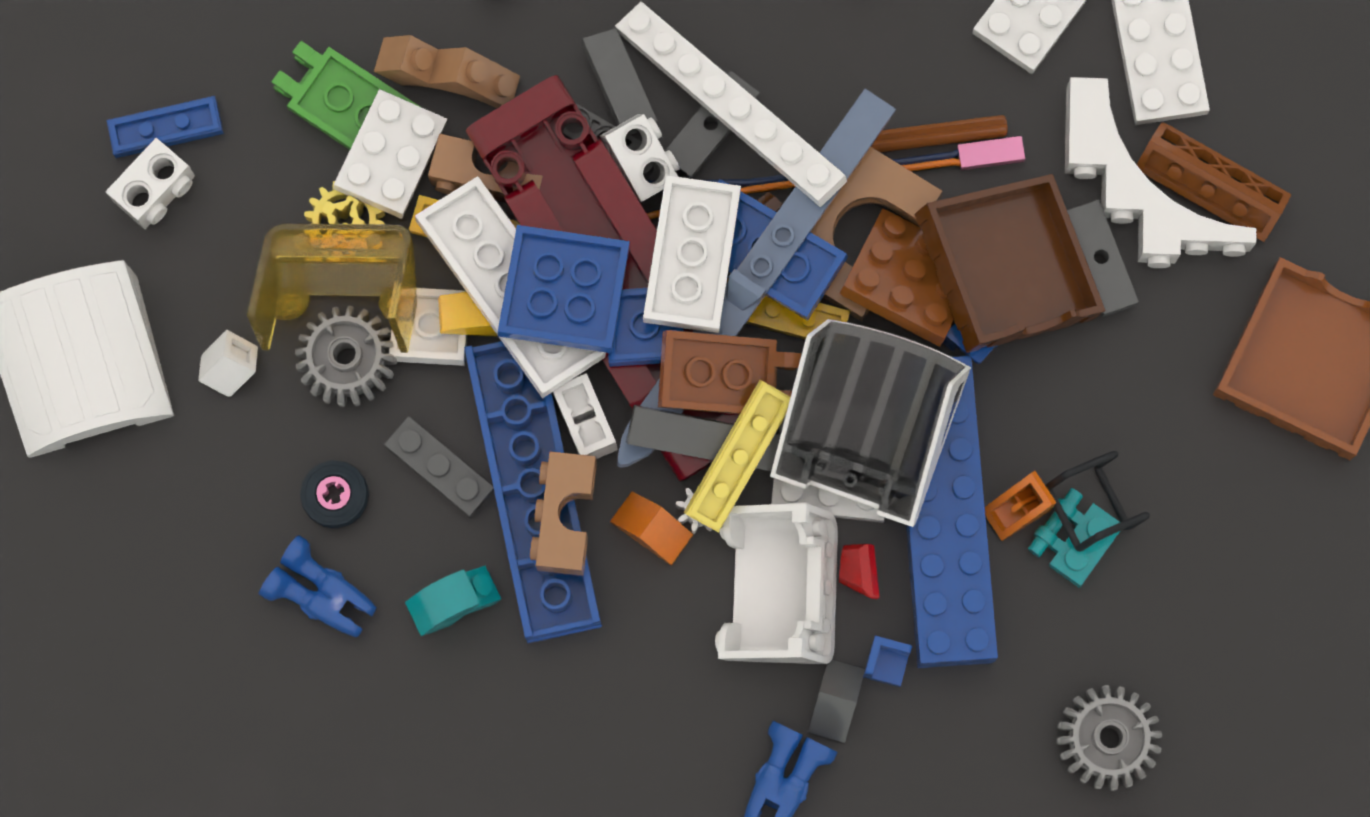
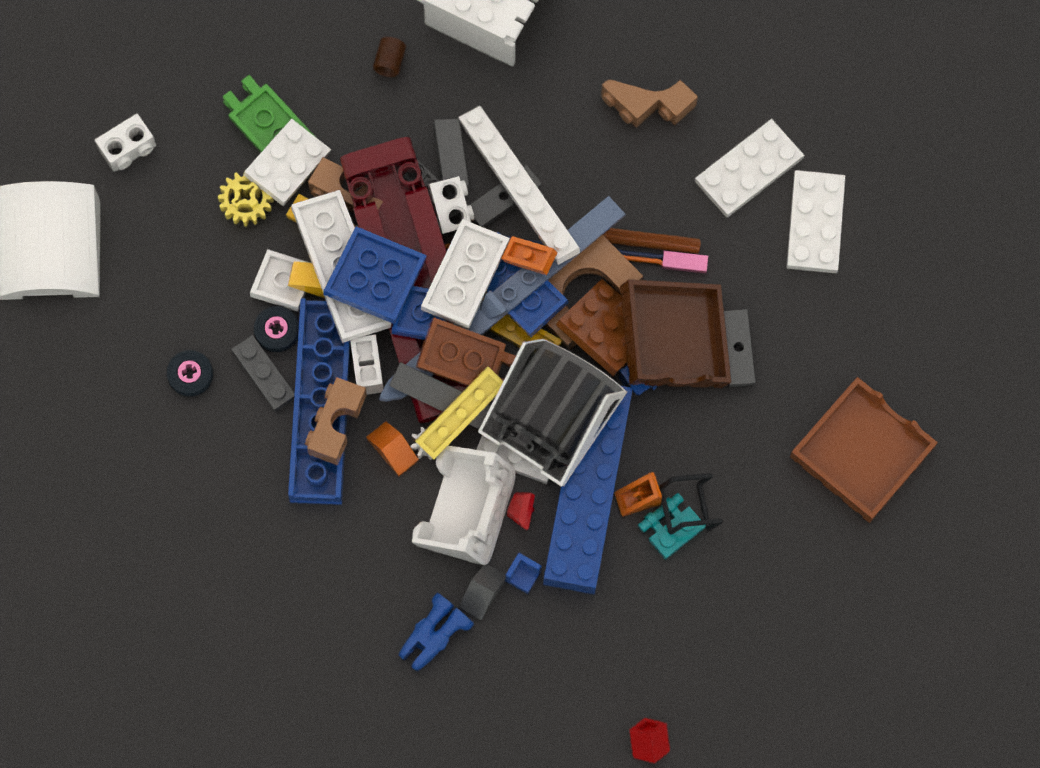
camera: 10 degrees right, 5 degrees down
blue tile [106,96,224,158] -> none
white panel [198,330,258,397] -> none
clear yellow windscreen [247,224,417,353] -> none
blue piece [259,535,377,638] -> none
light grey gear [295,306,397,407] -> none
medium nougat arch [374,35,520,108] -> none
teal brick [405,565,501,636] -> none
light grey gear [1057,685,1162,791] -> none
white arch [1065,77,1256,268] -> none
dark orange fence [1136,121,1292,242] -> none
none -> black bush [254,306,299,352]
none -> orange plate [501,236,558,275]

